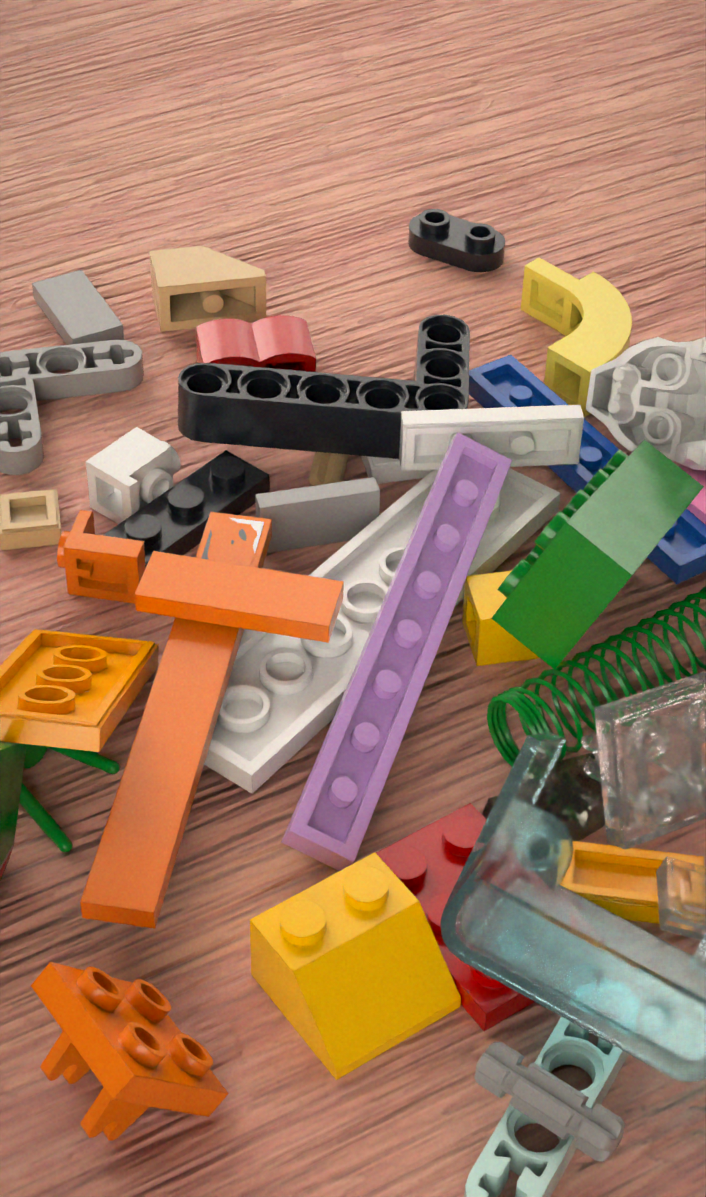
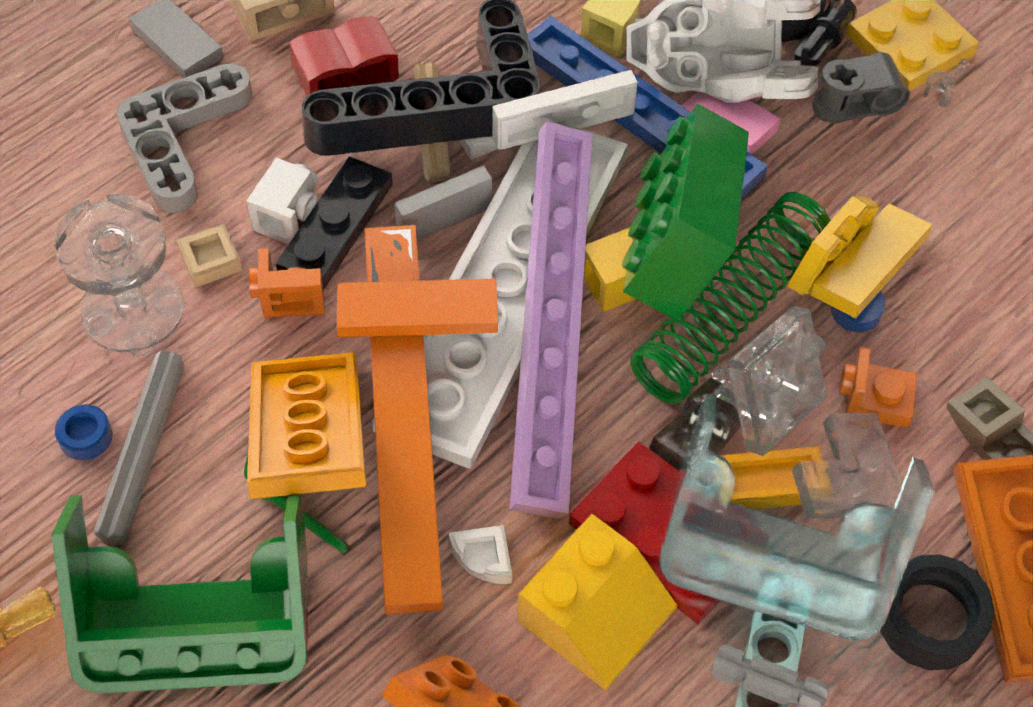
camera: 15 degrees left, 15 degrees up
none -> white tile [449,525,512,584]

